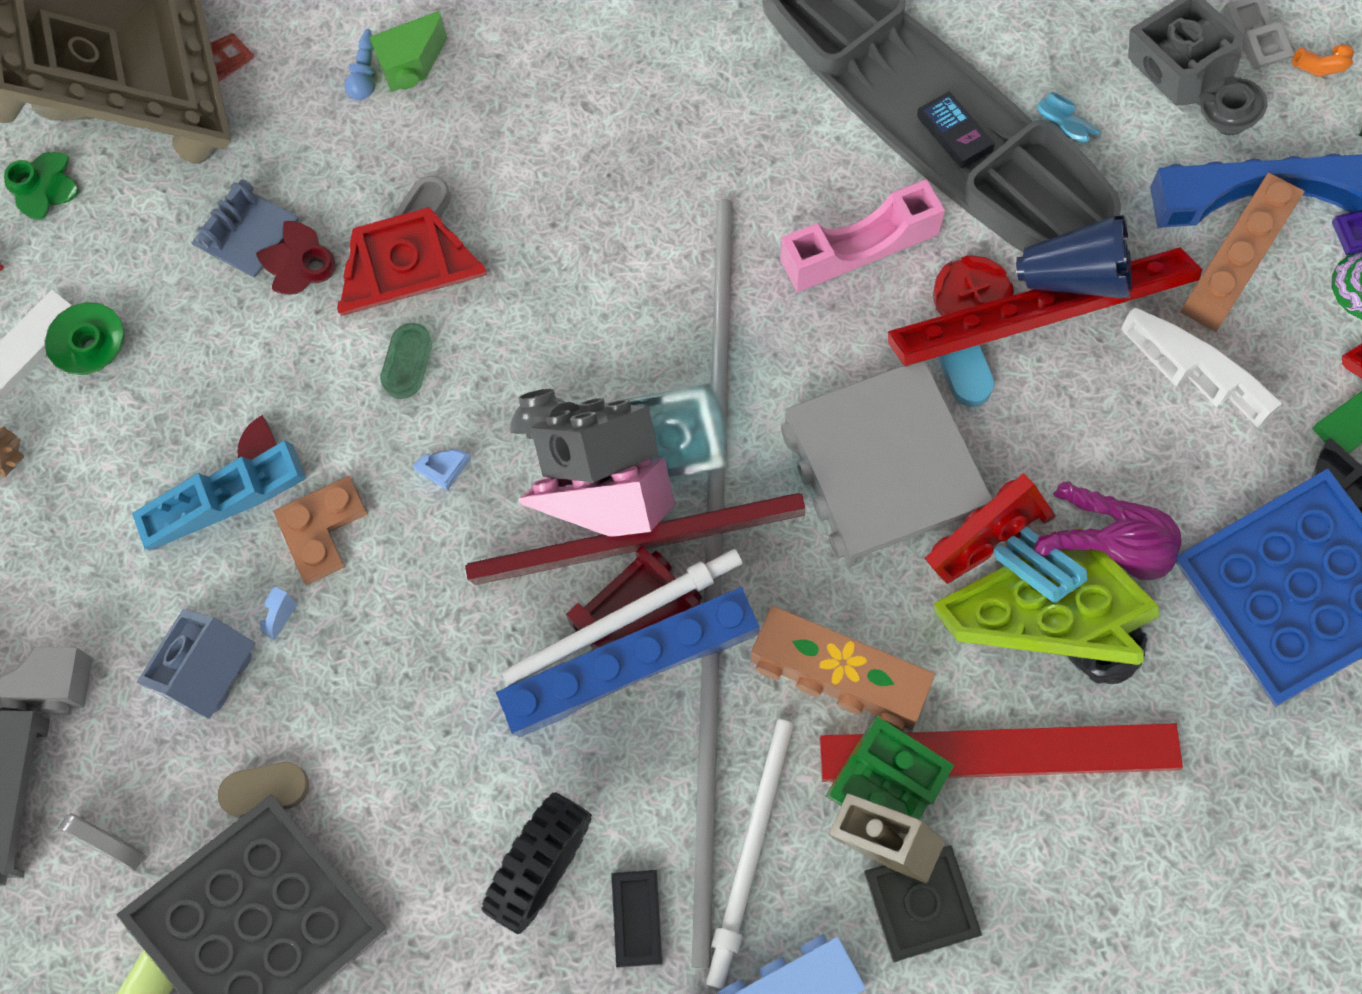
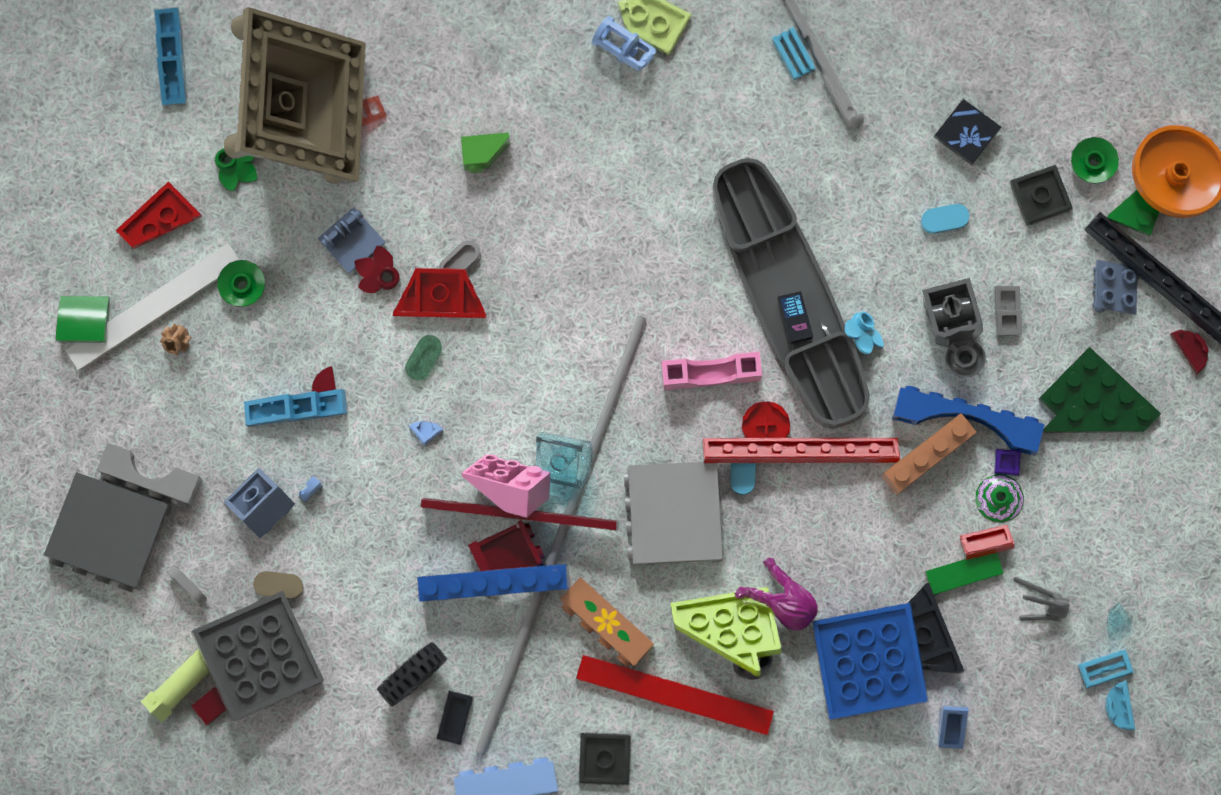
camera: 15 degrees right, 10 degrees up
nougat plate [273,476,368,585] -> none
medium blue bar [344,29,375,100] -> none
white bar [501,549,742,687] -> none
dark grey brick [510,388,659,483] -> none
white bar [706,720,794,990] -> none
green slope [825,716,954,820] -> none
dark tan slope [828,793,946,883] -> none
red wing [924,473,1057,585] -> none
medium azure tile [994,527,1087,603] -> none
dark blue cone [1016,215,1132,299] -> none
white slope [1121,307,1282,428] -> none
orange arm [1292,44,1354,77] -> none

